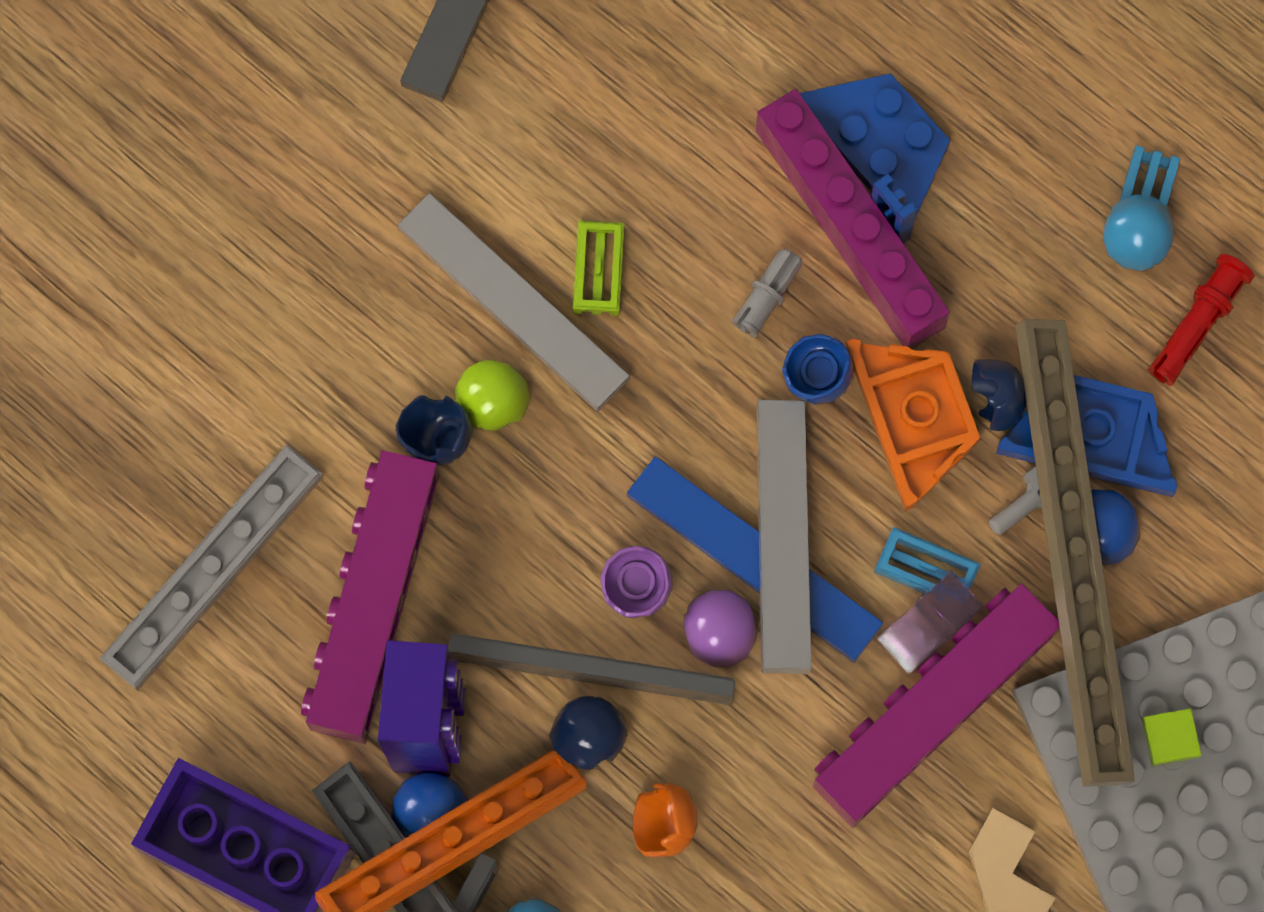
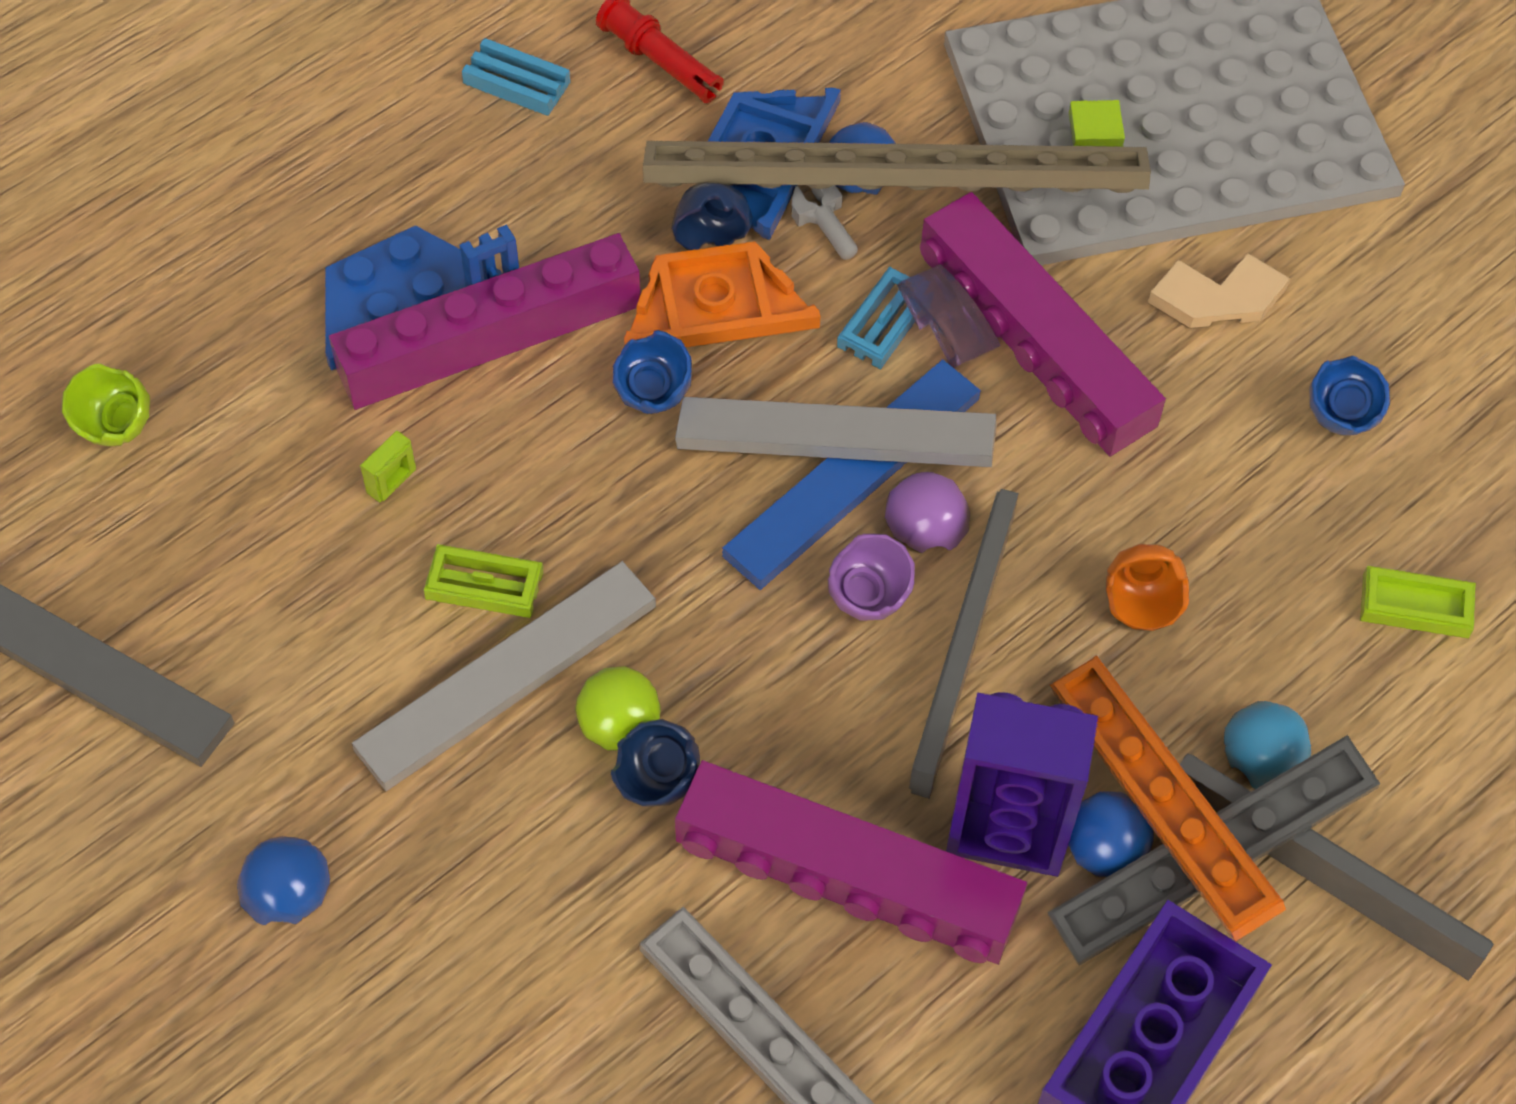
camera: 85 degrees left, 15 degrees down
dark blue hair [549,696,628,770] -> none
light grey axle [731,249,802,338] -> none
dark azure hair [1102,194,1175,271] -> none
none -> blue hair [237,836,330,925]
none -> lime tile [360,430,416,503]

